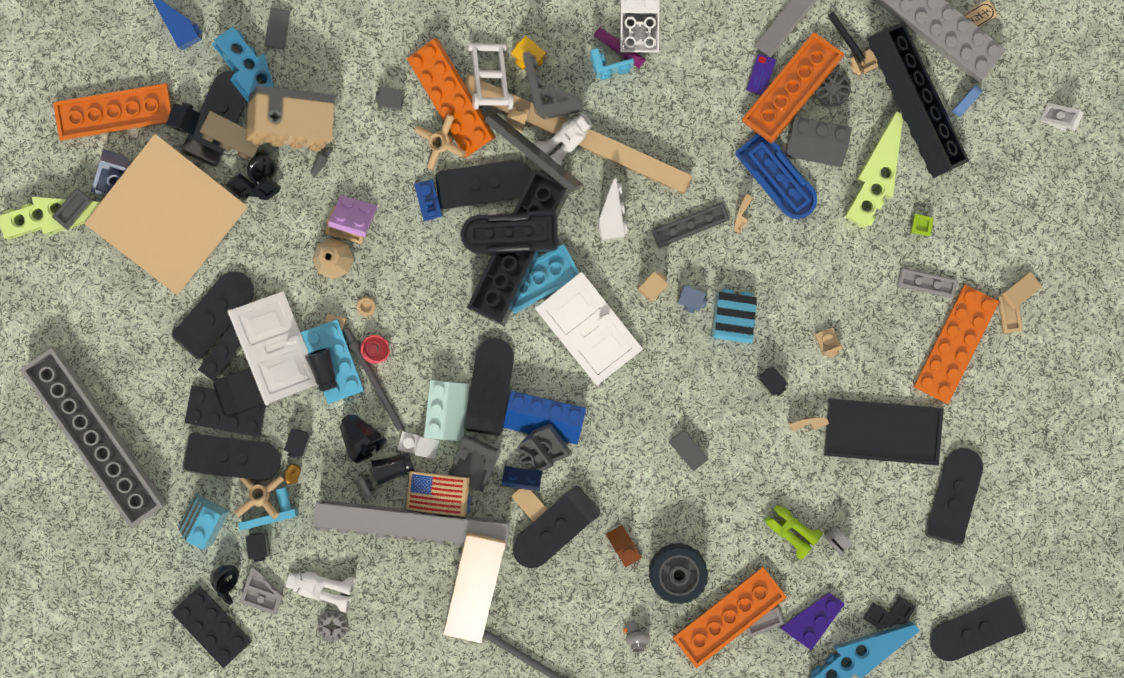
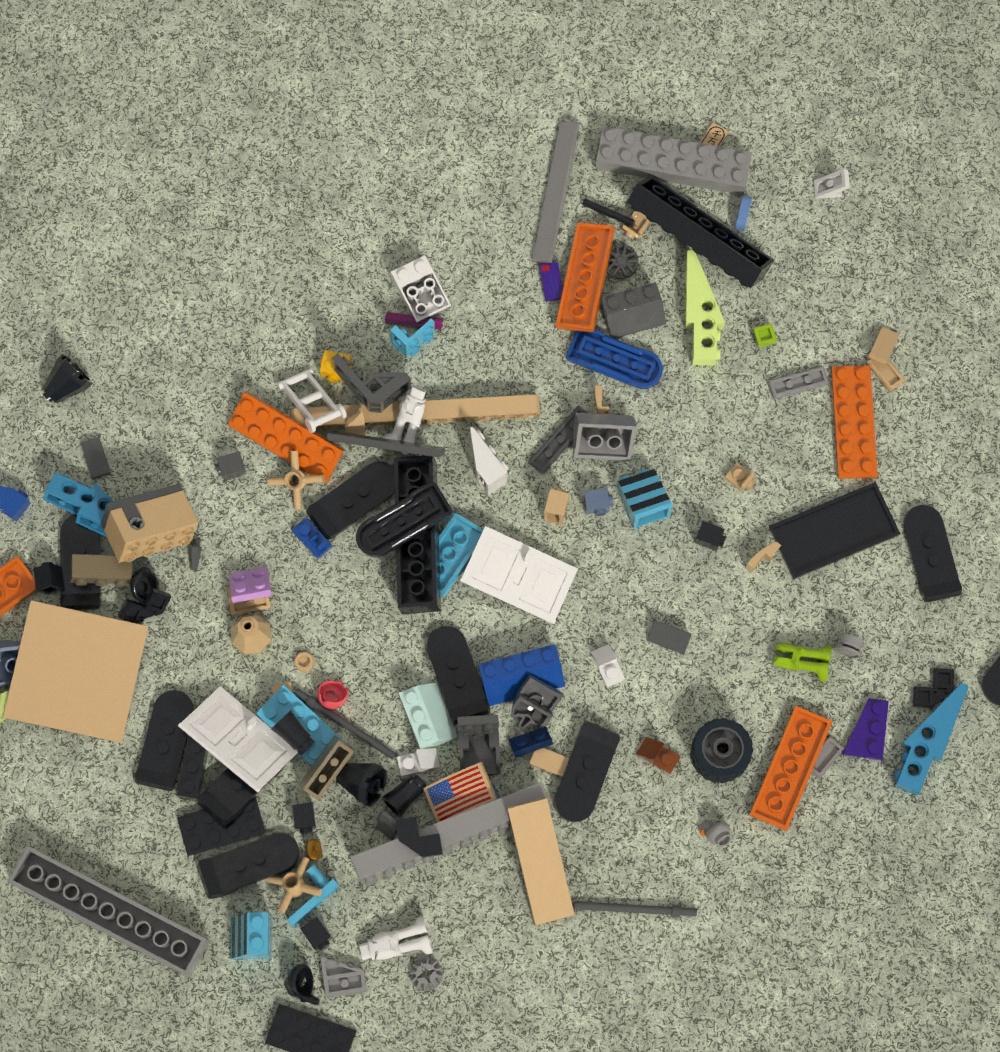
camera: 30 degrees left, 15 degrees down
none -> dark tan brick [299,735,355,801]
none -> black tile [396,817,443,858]
none -> light grey slope [573,412,637,461]
none -> white slope [591,644,625,688]

